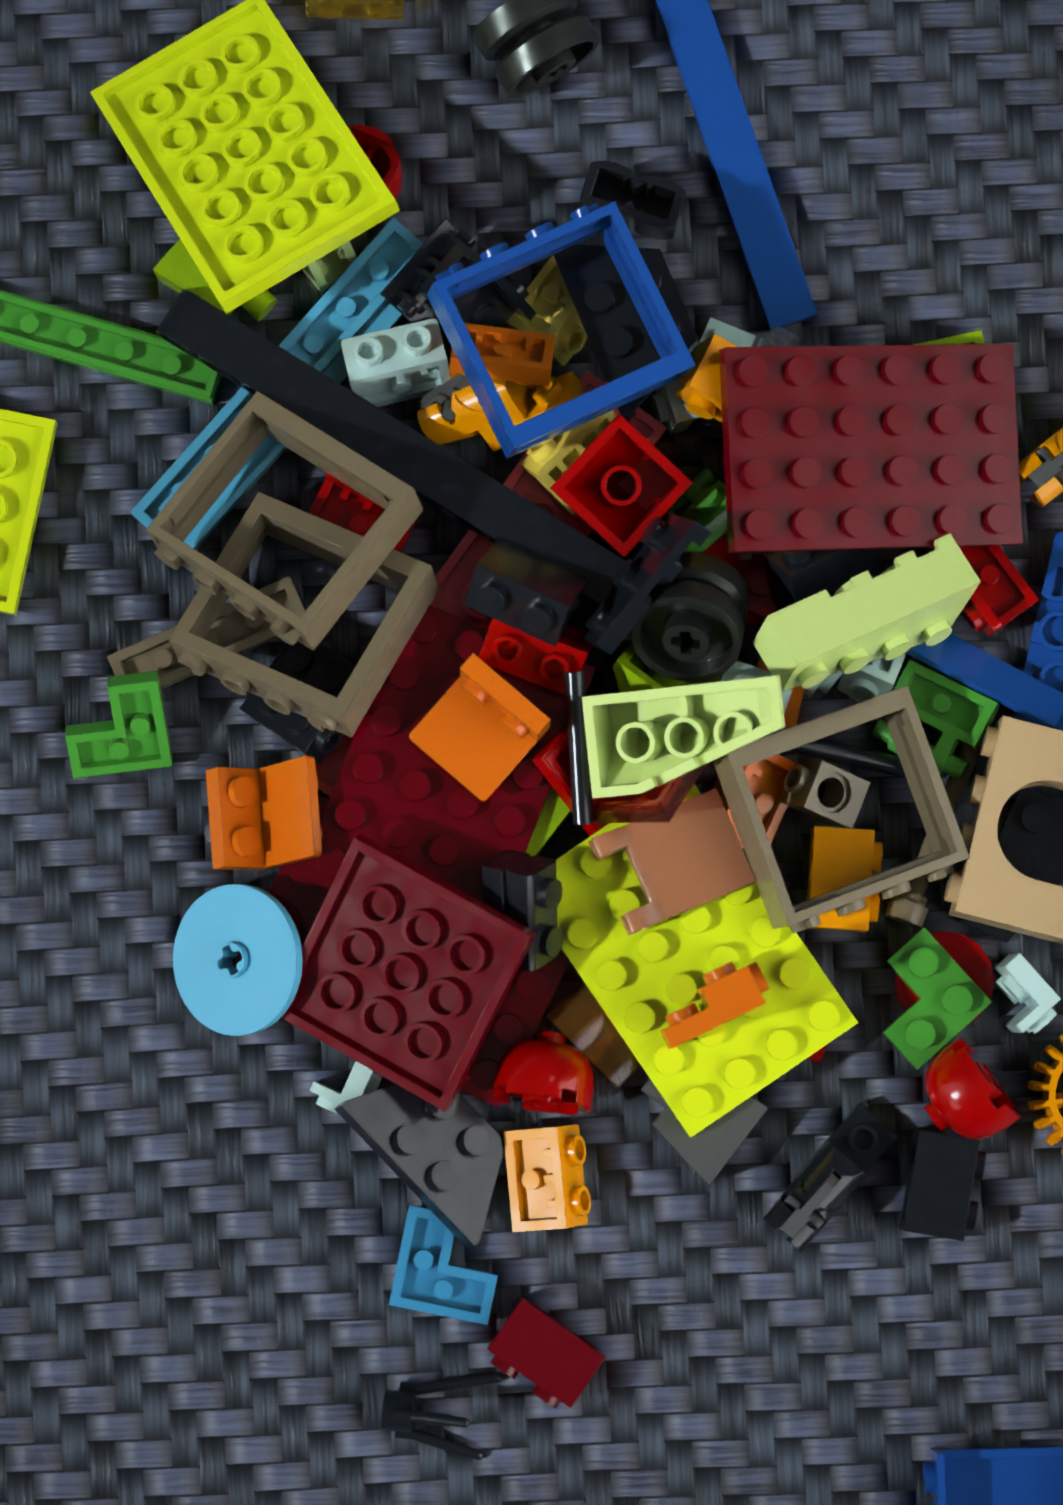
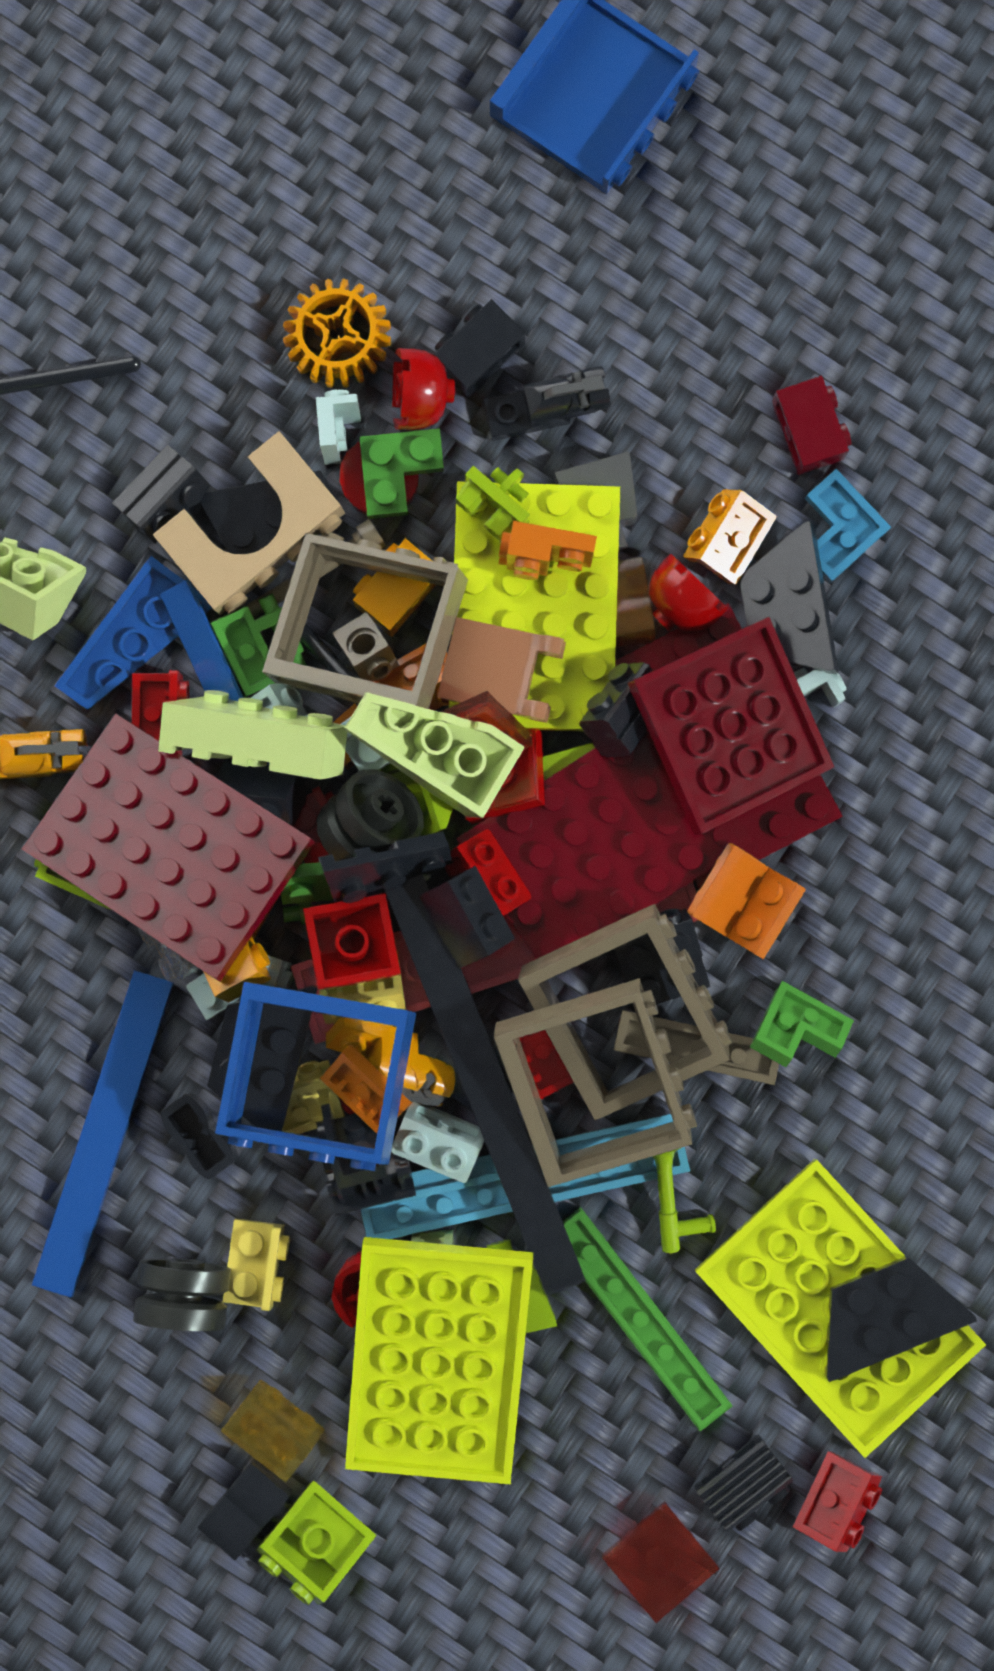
camera: 140 degrees left, 0 degrees up
medium azure piece [173,884,303,1036] -> none
black plant [381,1373,503,1460] -> none
orange bracket [409,653,551,802] -> none
black bar [564,671,593,825] -> none
none -> light yellow bracket [222,1218,290,1311]
none -> lime hips [456,466,530,542]
none -> lime piece [652,1148,716,1253]

